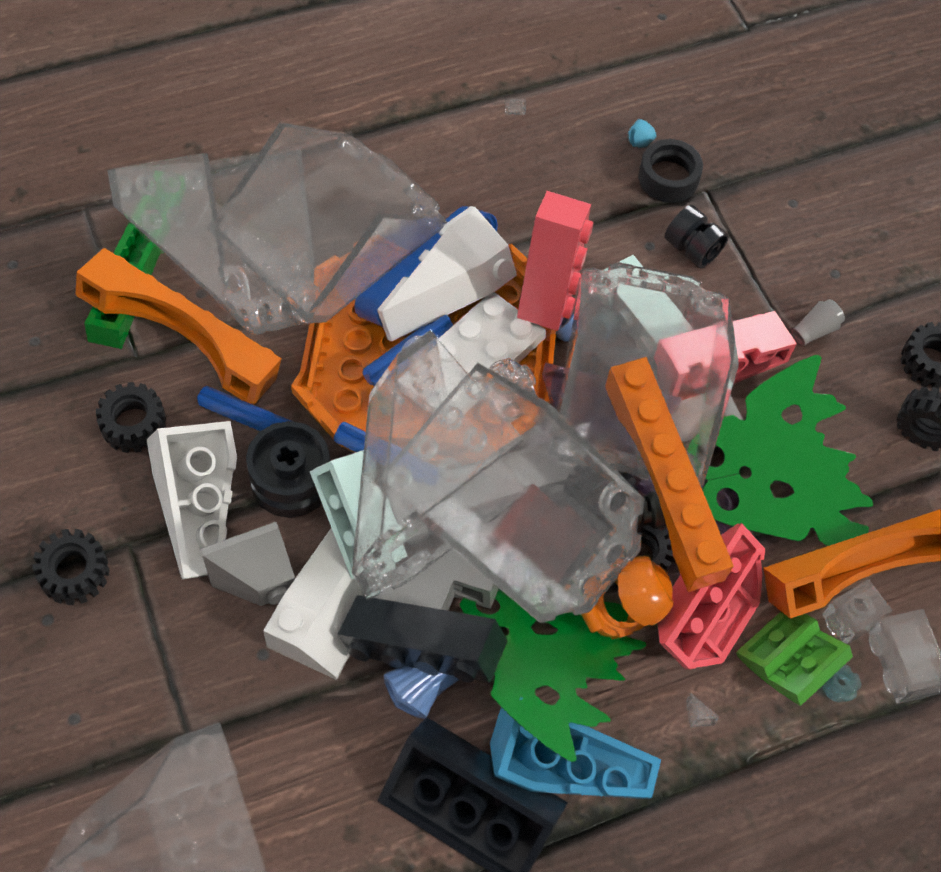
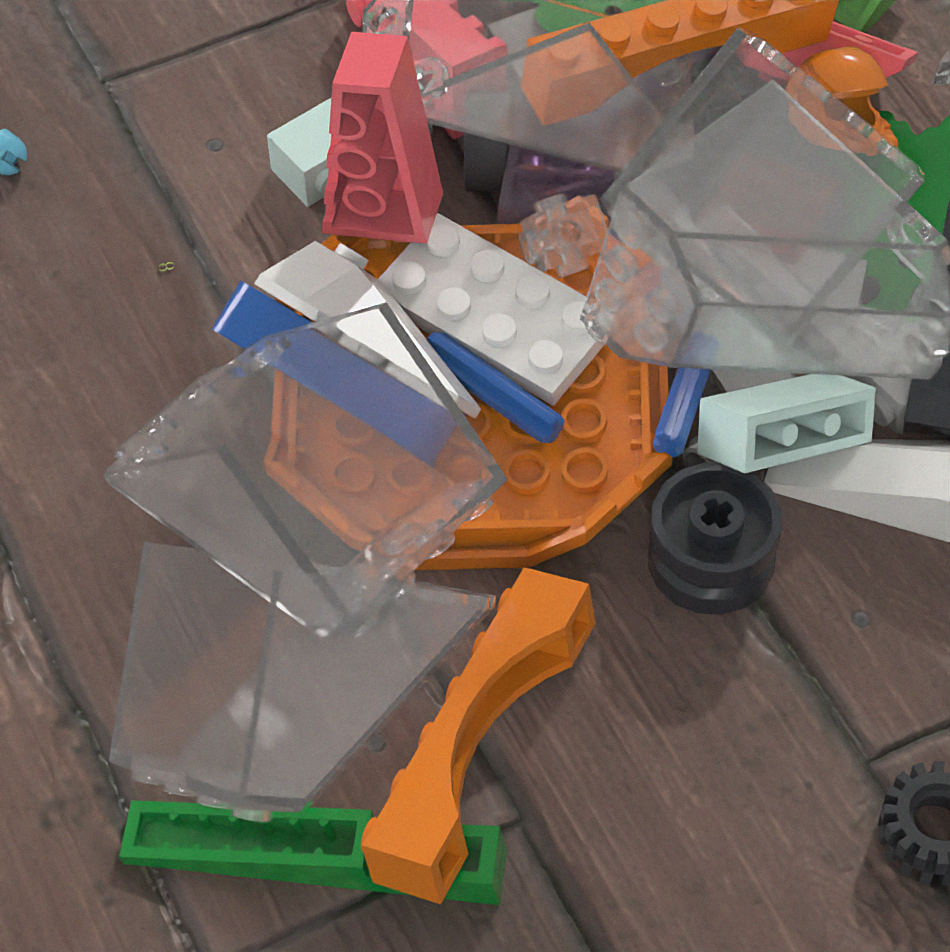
camera: 90 degrees left, 5 degrees down
black tyre [96,382,166,453] -> none
white wedge [147,421,237,580] -> none
blue axle [197,386,293,431] -> none
light grey slope [200,522,295,606] -> none
black tyre [638,139,703,203] -> none
black wheel [664,205,729,269] -> none

